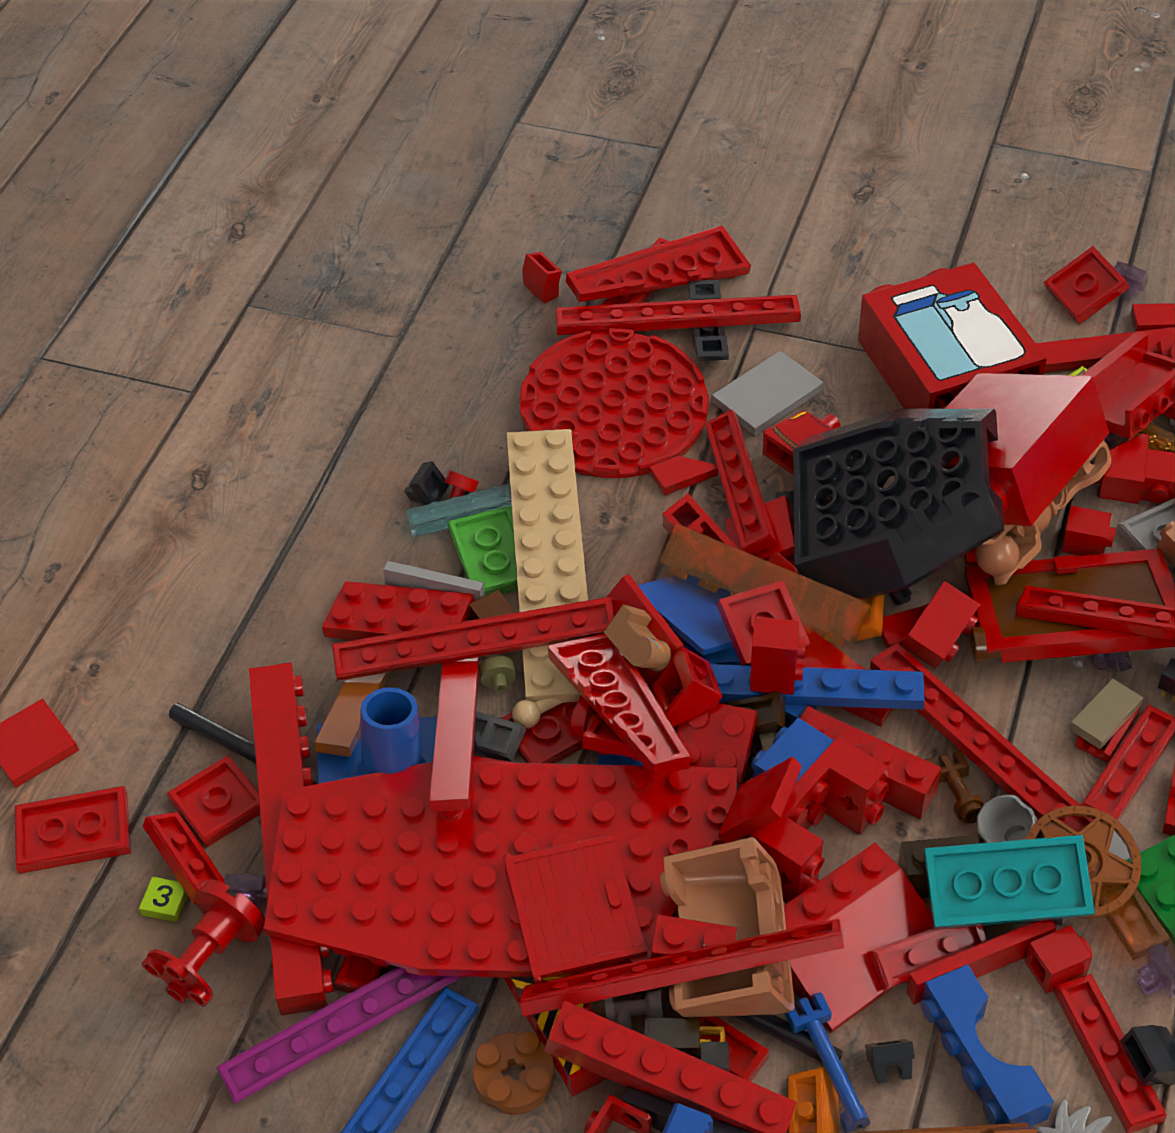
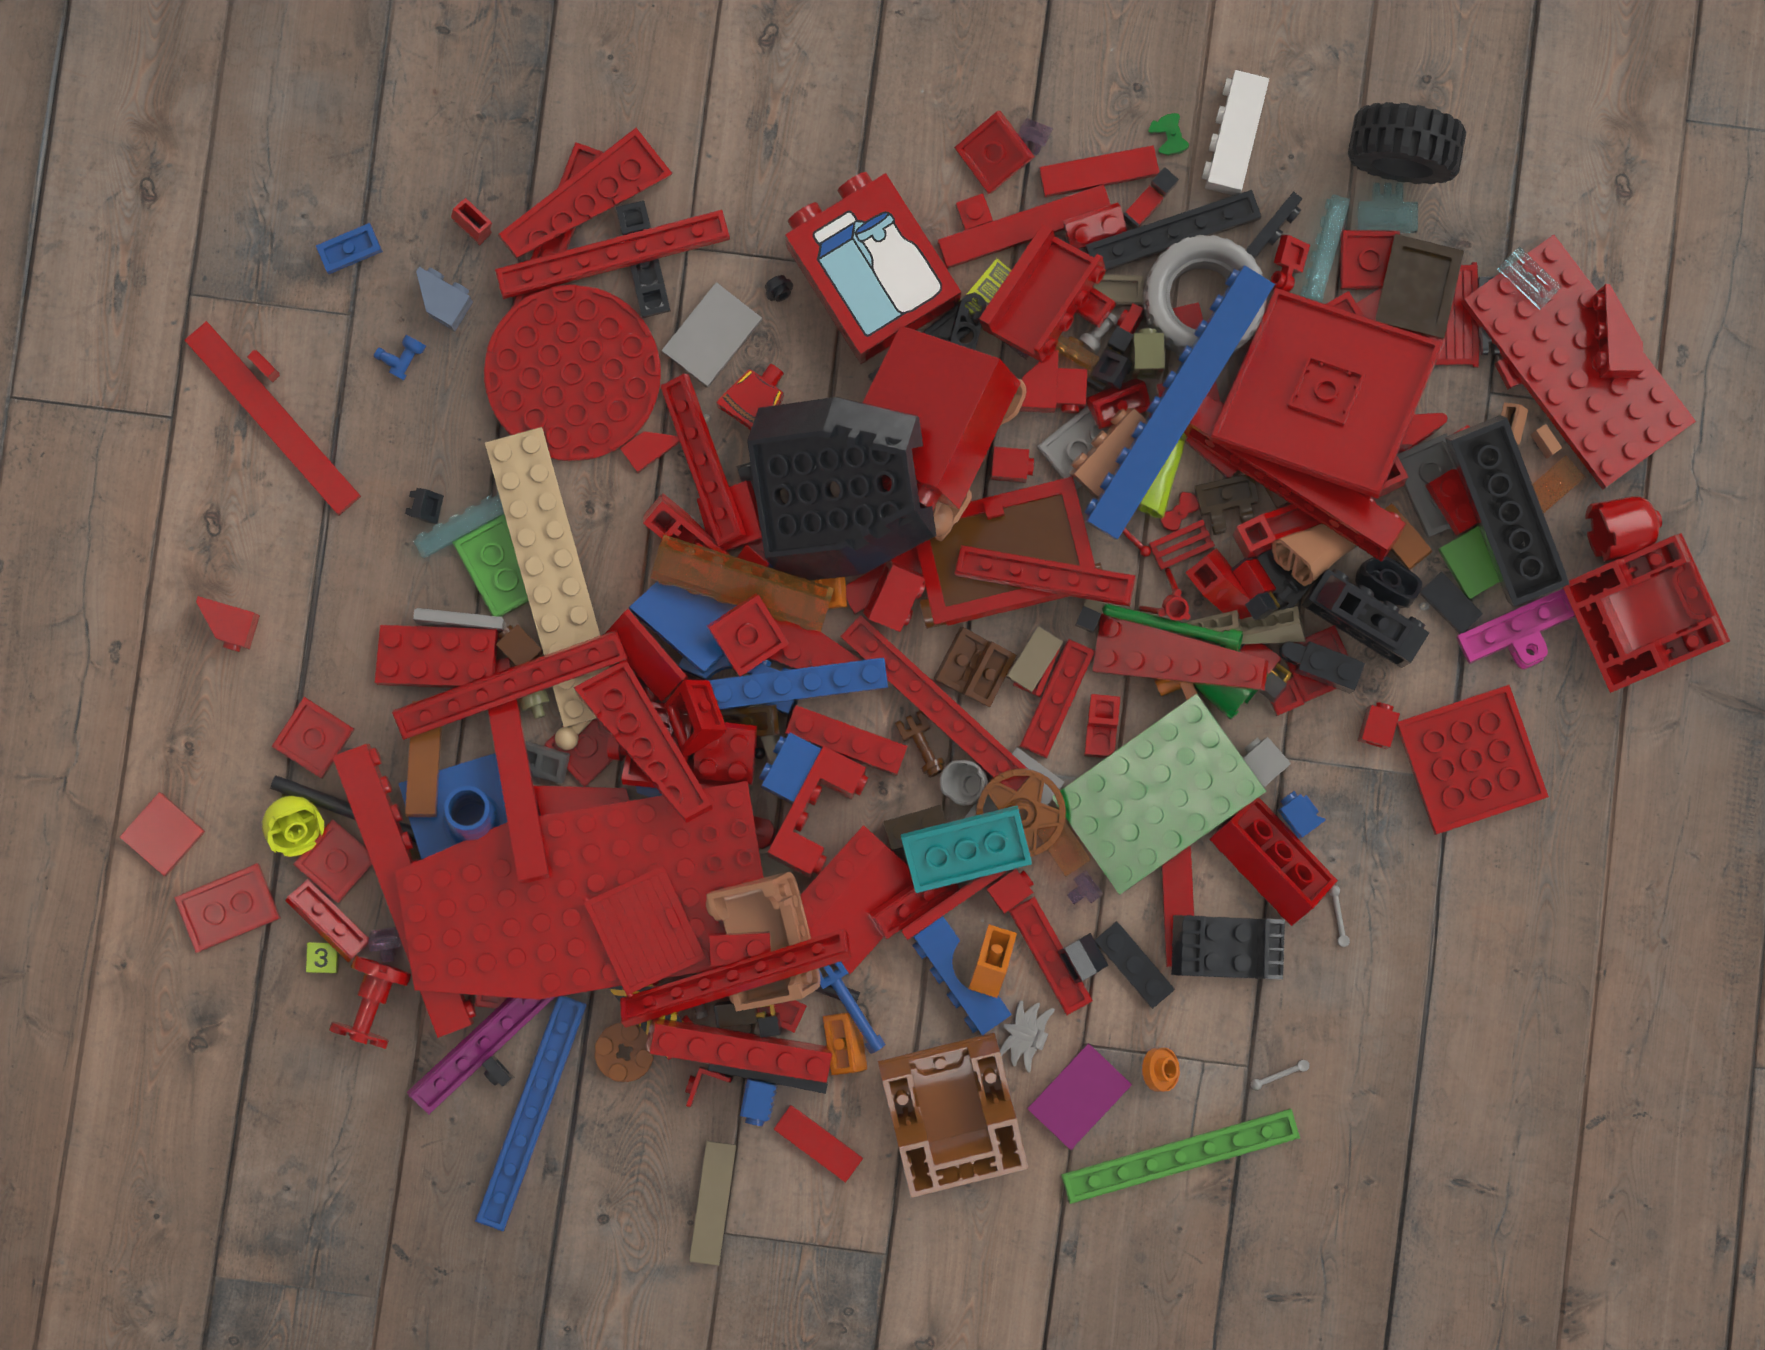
camera: 15 degrees left, 35 degrees up
red tile [445,470,479,502] -> none
medium nougat leg [604,604,671,672] -> none
red tile [718,756,802,843] -> none
red brick [750,617,806,695] -> none
black tile [865,1039,915,1083] -> none
none -> red tile [185,321,361,516]
none -> red slope [196,596,260,652]
none -> red tile [247,350,280,382]
none -> neon yellow cylinder [262,796,324,857]
none -> red tile [271,697,355,779]
none -> blue plate [316,223,383,274]
none -> blue piece [374,335,426,380]
none -> sand blue slope [416,267,473,331]
none -> black plate [482,1056,515,1087]
none -> black plate [765,275,793,302]
none -> reddish brown slope [934,627,1017,707]
none -> red plate [955,193,993,230]
none -> orange brick [969,924,1017,998]

